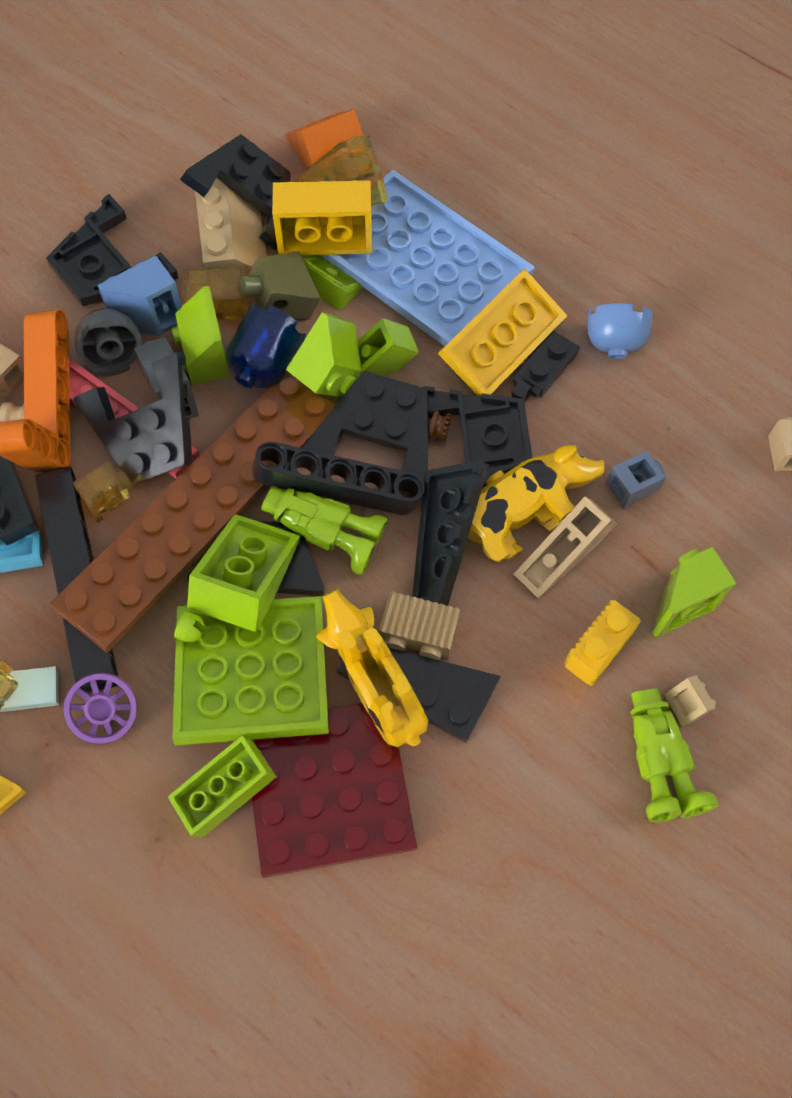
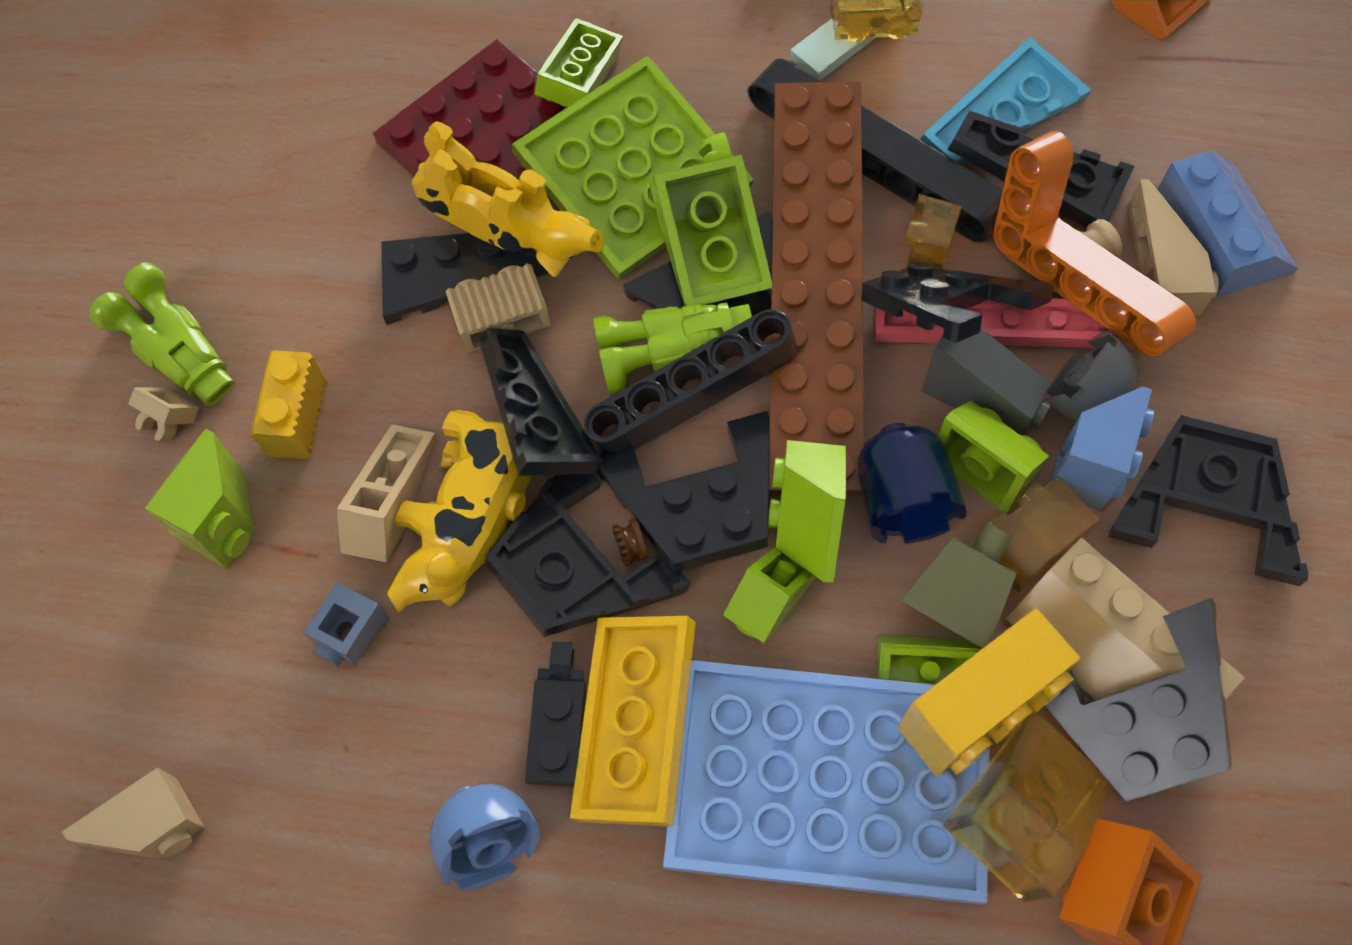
camera: 150 degrees right, 0 degrees up
medium lavender wheel [64,673,137,744] -> none

